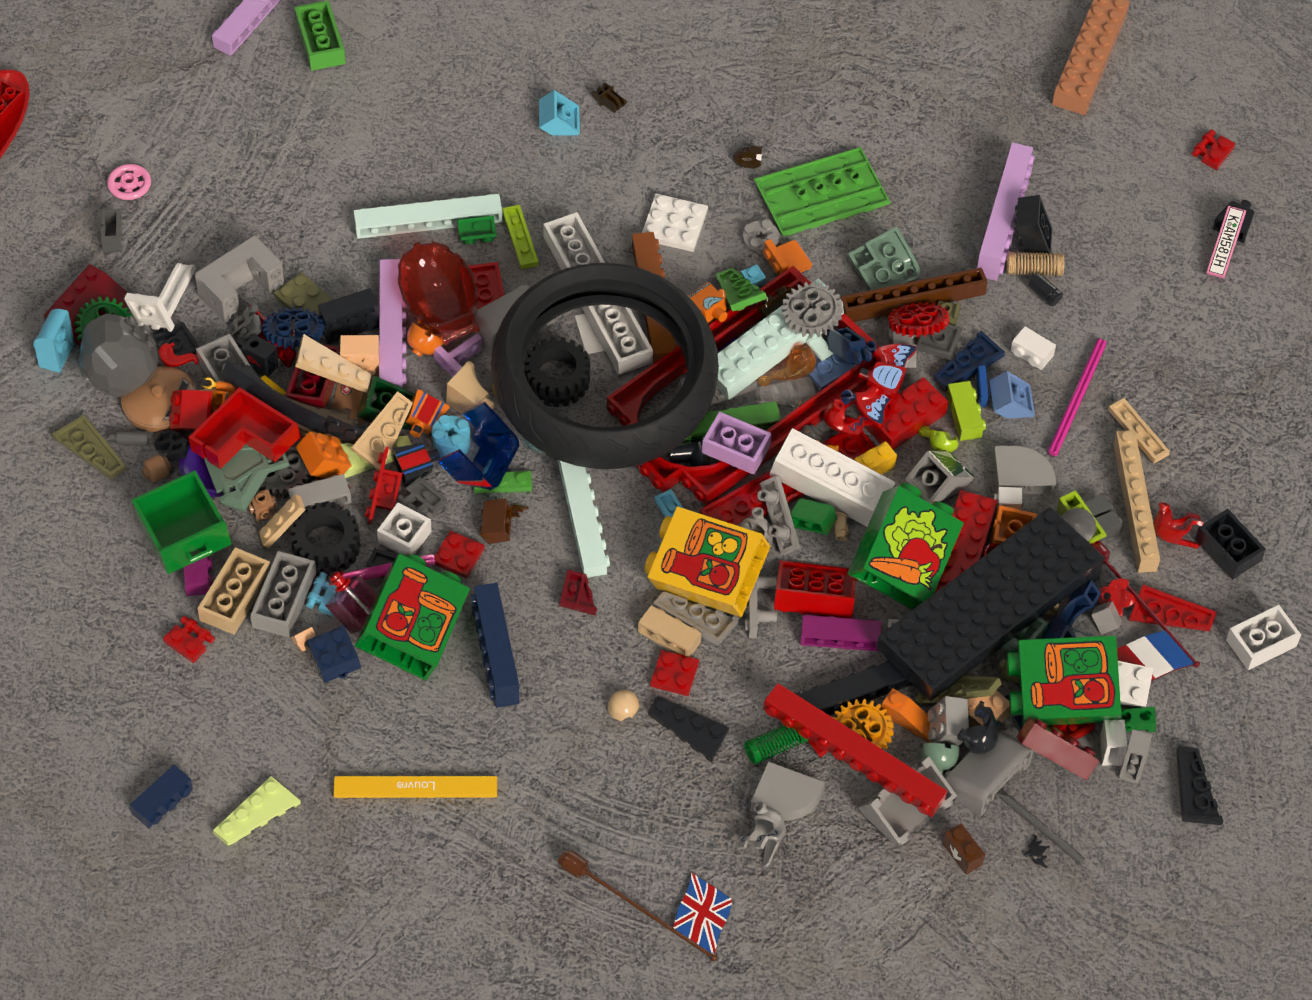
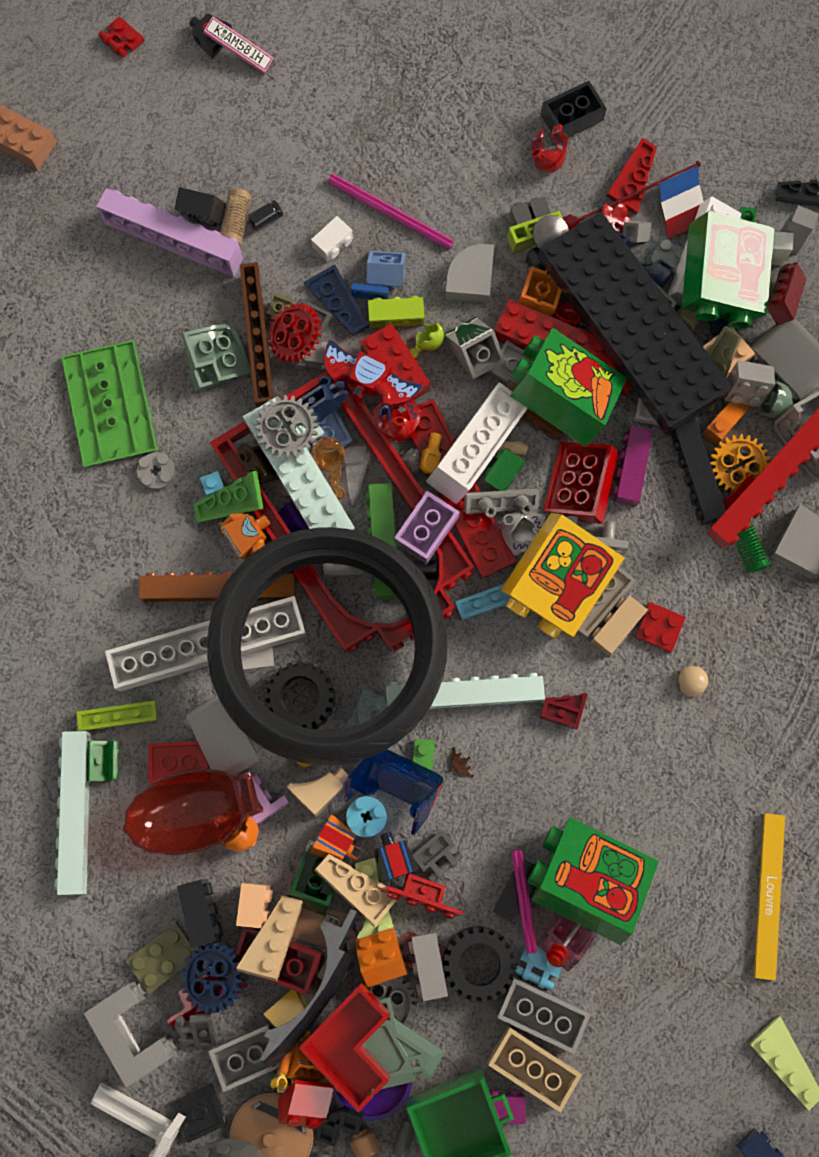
camera: 80 degrees left, 20 degrees up
red piece [158,342,198,367] -> none
red plate [163,616,215,663] -> none
black torso [236,335,278,377] -> none
medium nougat brick [248,489,277,522] -> none
tan plate [259,494,305,548] -> none
light nougat tile [291,627,315,652] -> none
dark blue brick [307,625,361,683] -> none
white brick [377,503,432,556] -> none
lavender brick [379,259,406,388] -> none
red plate [434,530,485,579] -> none
dark blue brick [471,582,519,708] -> none
reddish brown brick [480,498,512,544] -> none
white plate [642,194,708,252] -> none
black wing [648,696,729,763] -> none
dark brown rock [733,145,762,168] -> none
orange bracket [762,239,812,276] -> none
yellow brick [854,442,897,475] -> none
black piece [957,701,1001,754] -> none
white brick [993,487,1022,510] -> none
tan plate [1108,398,1170,464] -> none
tan brick [1113,430,1160,573] -> none
white brick [1226,605,1301,670] -> none

